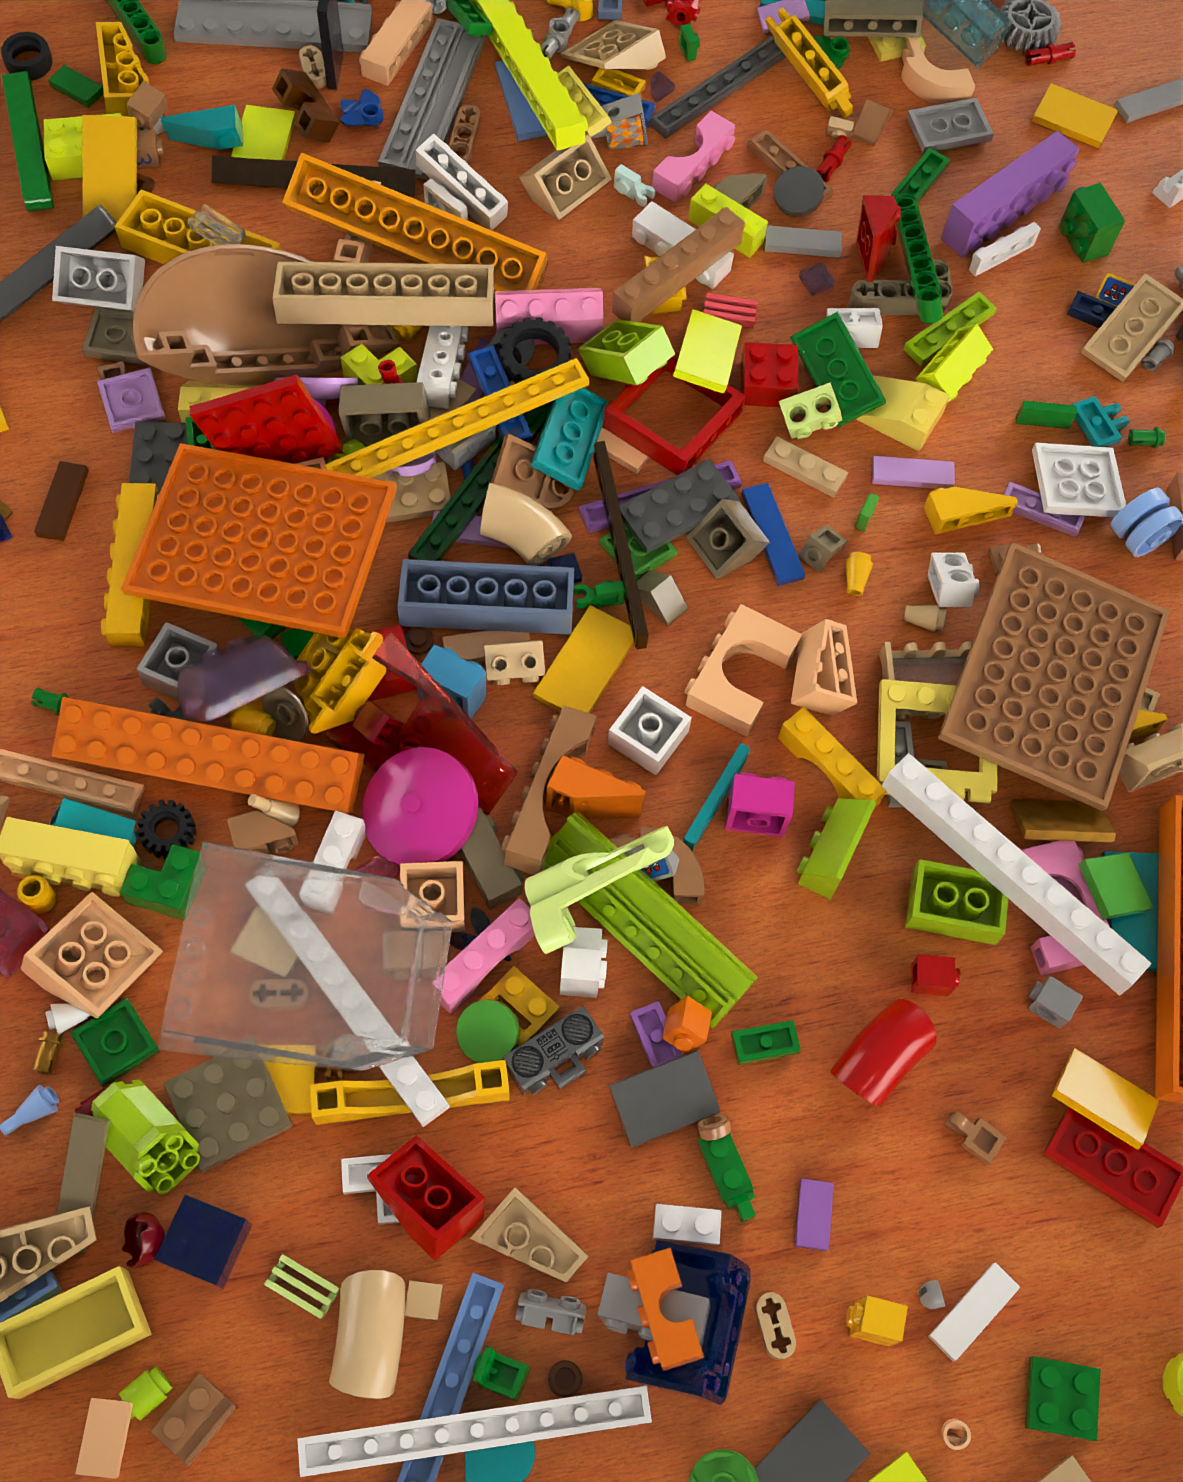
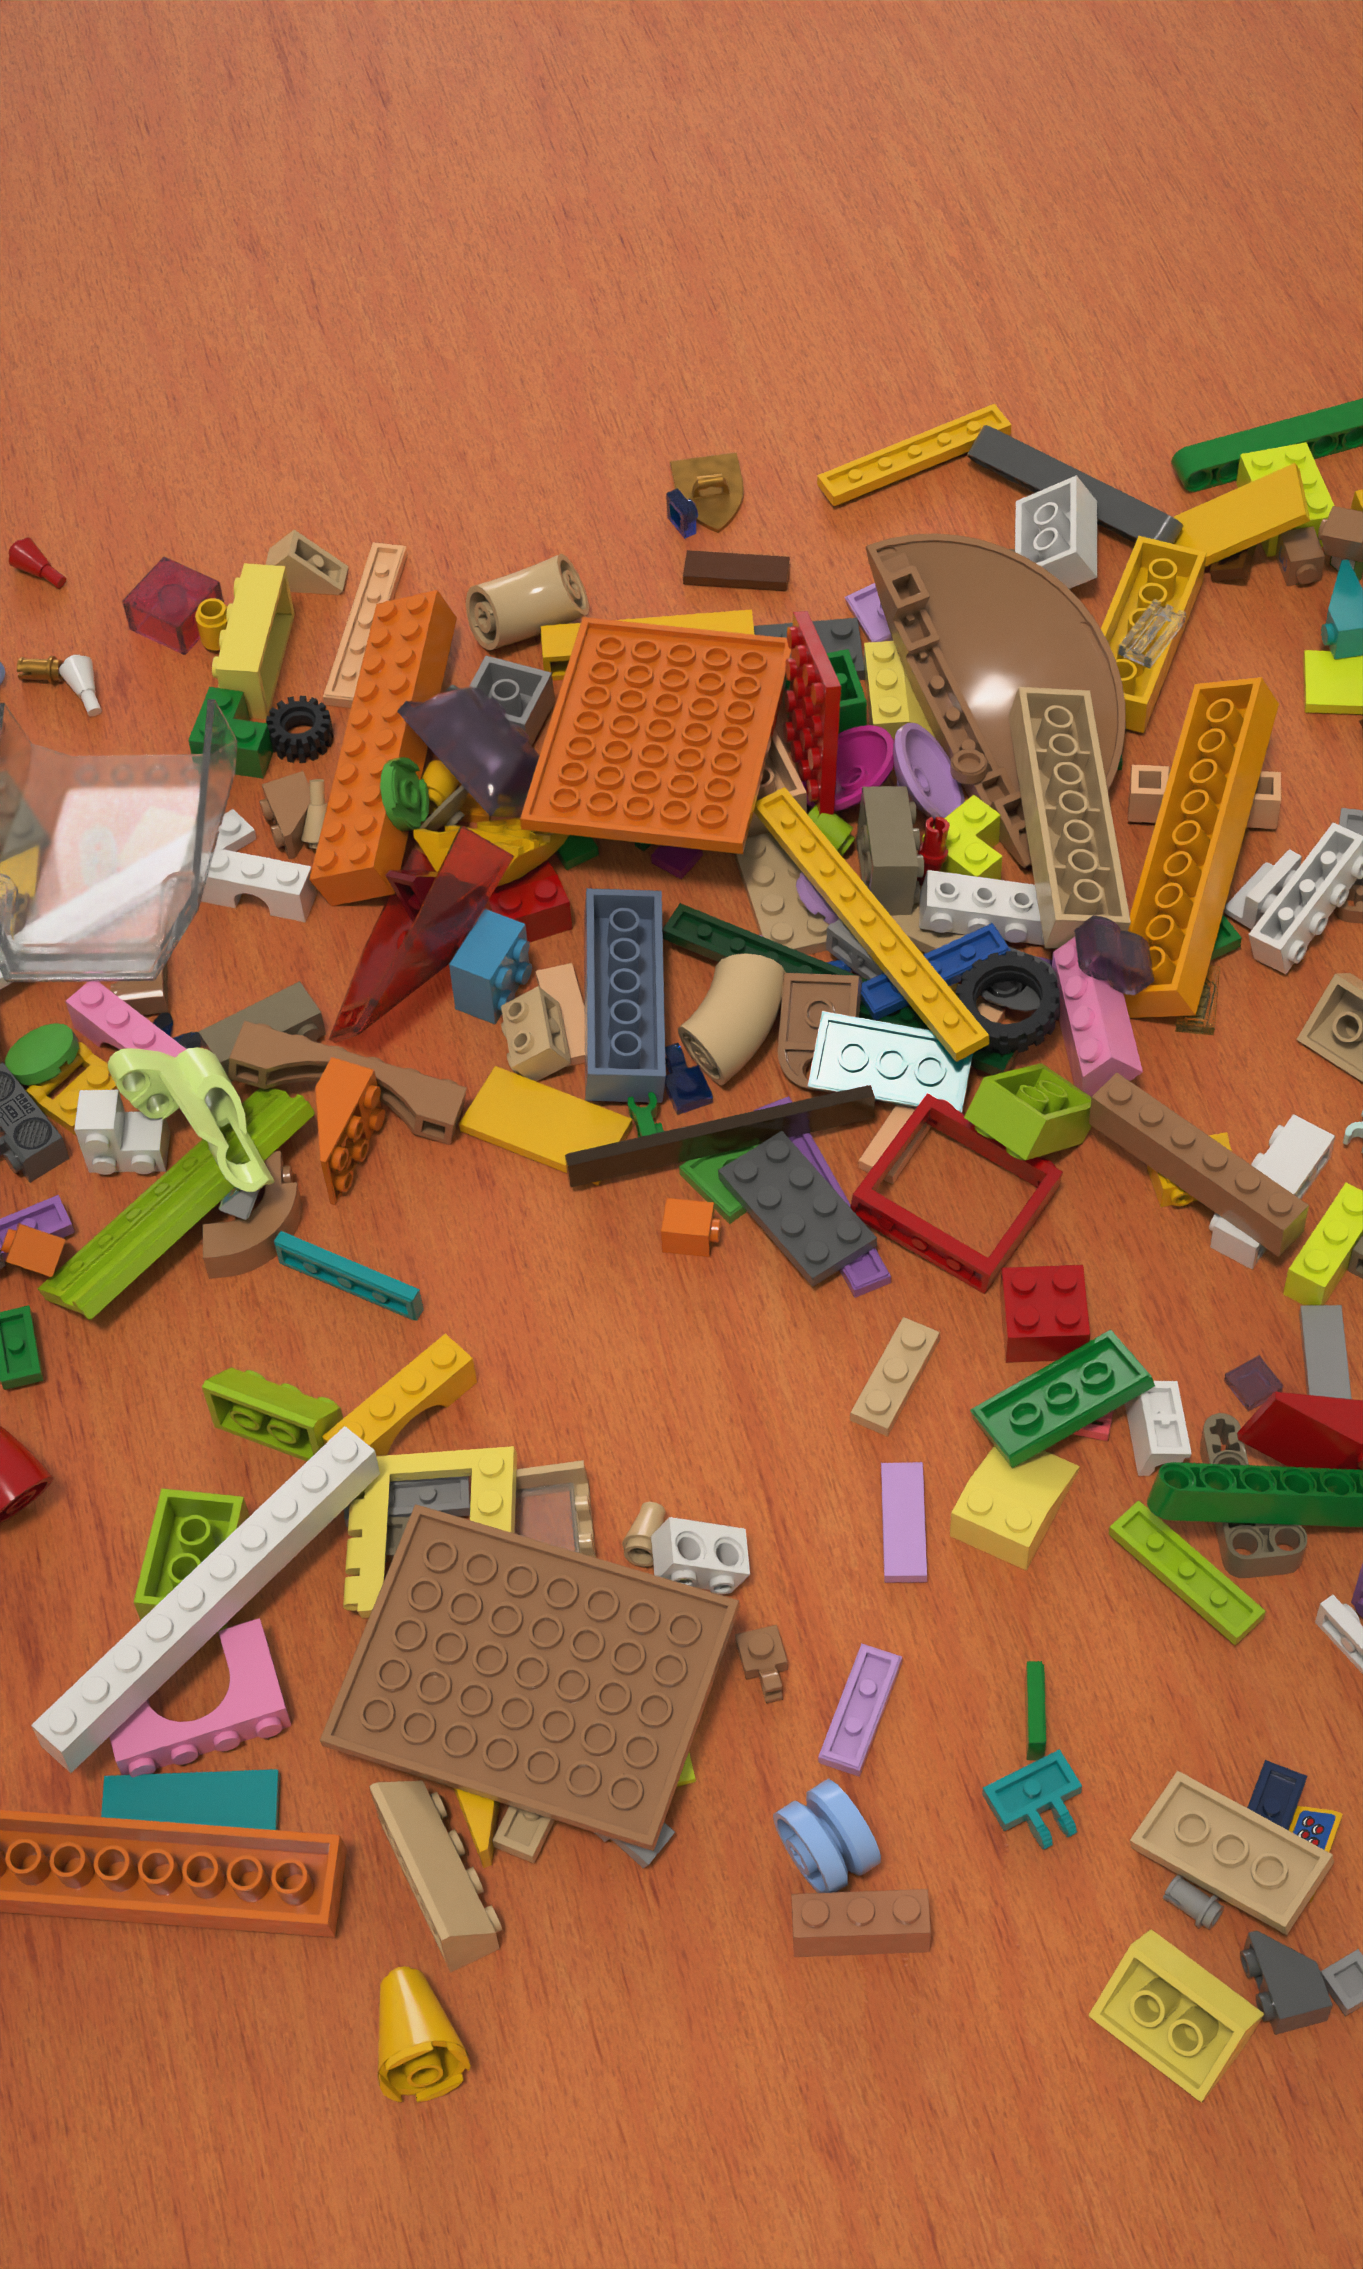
camera: 95 degrees right, 10 degrees down
light nougat slope [21,892,163,1019] -> none
green pin [31,688,70,716] -> none
teal slope [49,798,138,847] -> none
green tile [70,997,160,1088] -> none
dark brown tile [211,156,416,197] -> none
clear pink arm [354,856,400,883] -> none
dark pink dish [362,747,478,865] -> none
light nougat brick [400,861,465,933] -> none
reddish brown plate [404,627,433,655] -> none
white brick [608,686,692,775] -> none
dark tan slope [637,571,688,627] -> none
neon yellow tile [673,309,742,393] -> none
light nougat arch [684,604,802,737] -> none
dark tan slope [686,499,770,579] -> none
coral tile [703,293,758,328] -> none
dark pink brick [725,773,795,837] -> none
blue tile [741,483,805,586] -> none
yellowish green brick [779,382,843,439] -> none
light nougat wedge [791,619,857,716] -> none
dark tan bracket [799,525,848,572] -> none
yellow cone [845,552,873,596] -> none
bright green tile [855,493,880,532] -> none
red brick [911,954,960,996] -> none
neon yellow brick [916,324,993,402] -> none
yellow slope [924,487,1018,534] -> none
pearl gold tile [1010,799,1116,842] -> none
light grey brick [1027,976,1083,1029] -> none
white plate [1032,443,1126,518] -> none
bright green tile [1079,852,1153,920] -> none
green pin [1128,427,1165,448] -> none
none -> bright green tile [380,757,429,831]
none -> tan brick [466,554,589,650]
none -> orange brick [661,1198,721,1257]
none -> medium nougat tile [950,749,988,784]
none -> brick [1074,915,1154,995]

